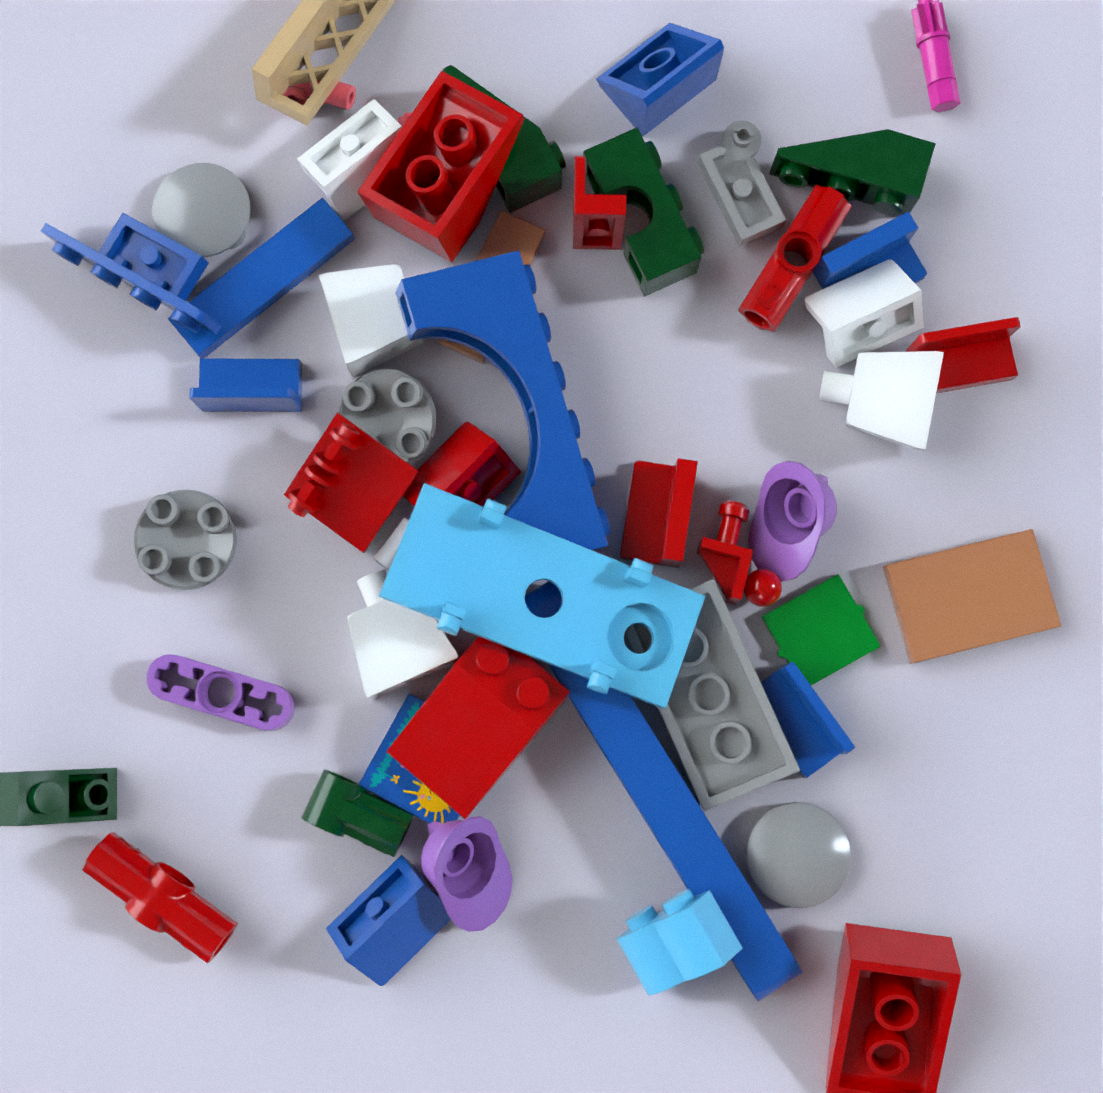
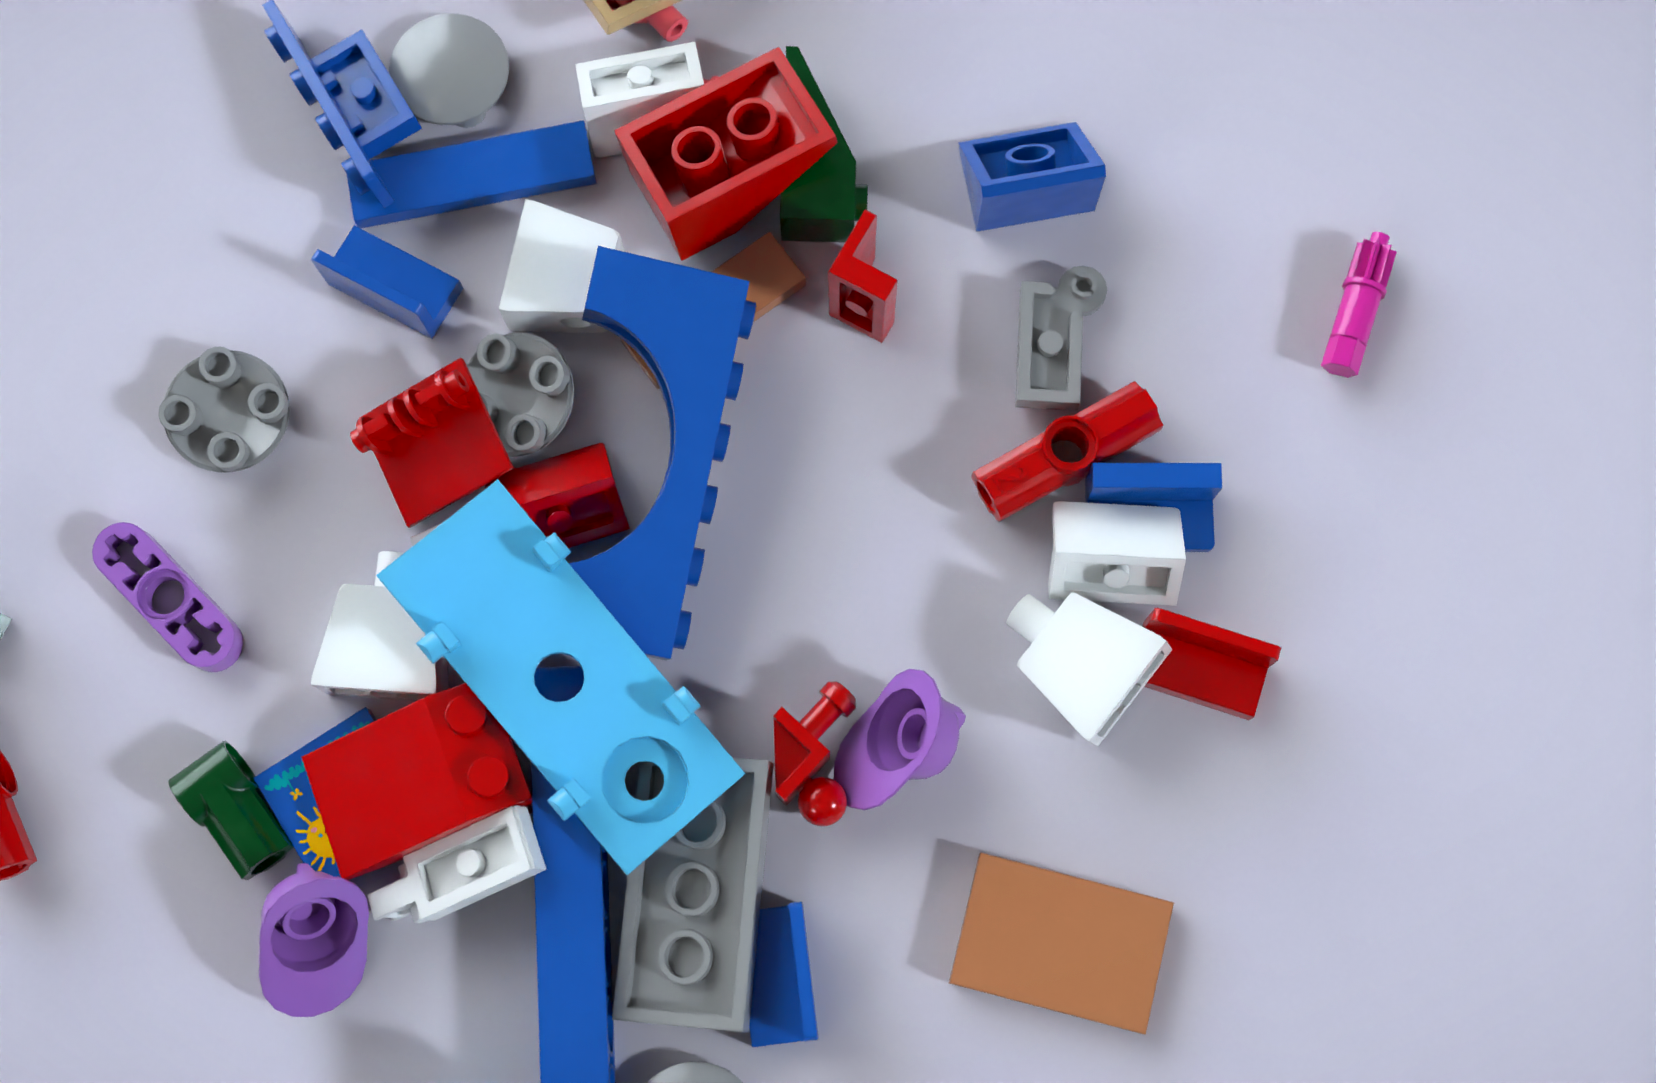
camera: 30 degrees right, 5 degrees down
blue panel [326,855,451,986] -> none
dark green arch [583,127,704,297] -> none
red panel [620,458,698,568] -> none
green piece [761,574,881,685] -> none
dark green slope [769,129,936,216] -> none
none -> white hinge [367,805,547,924]

